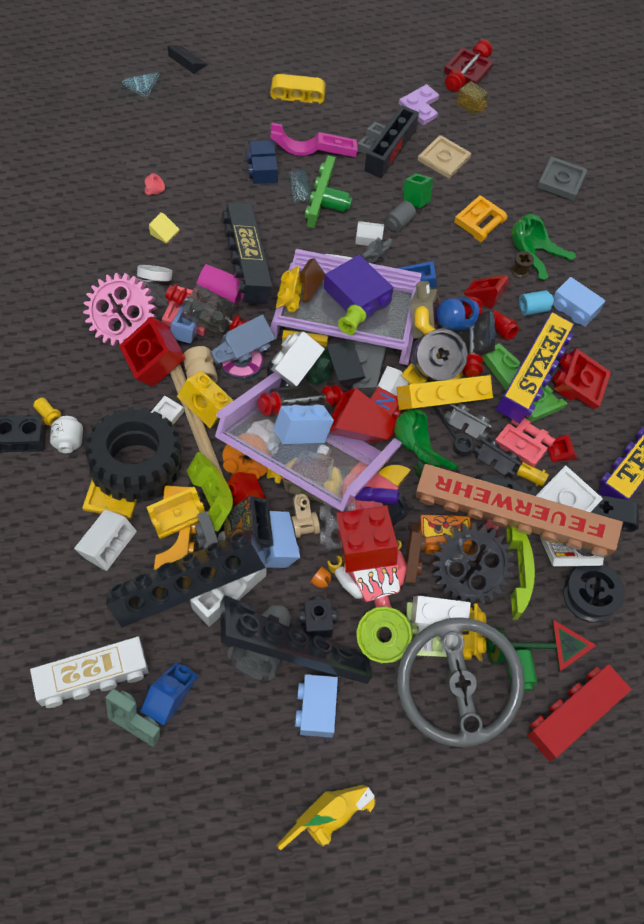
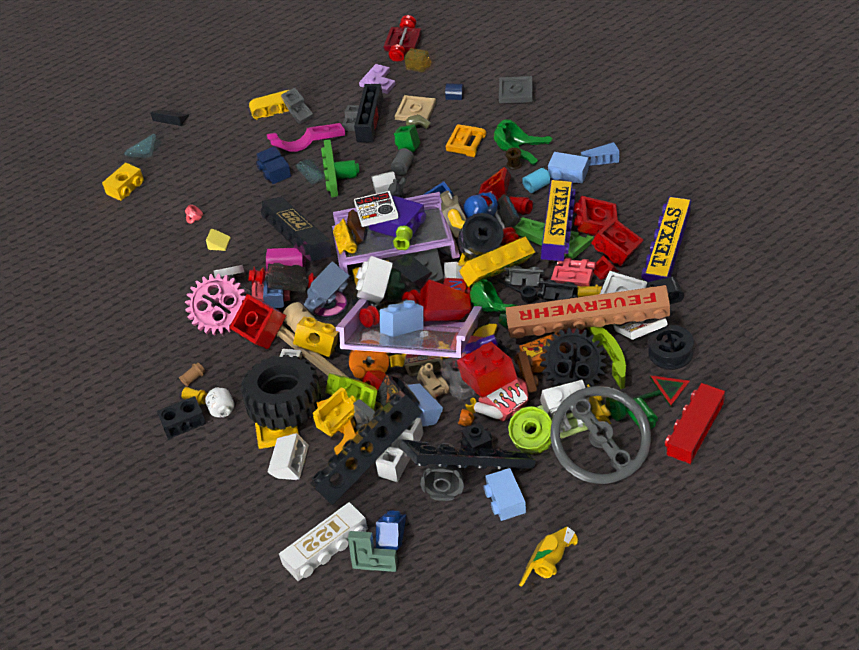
camera: 10 degrees left, 15 degrees down
none -> yellow brick [102,163,144,201]
none -> medium nougat pin [179,363,205,387]
none -> dark grey slope [281,88,313,125]
none -> tile [354,191,398,227]
none -> olive arm [406,114,431,130]
none -> dark blue brick [445,83,464,100]
none -> medium blue slope [581,142,619,166]
none -> red plate [591,218,644,266]

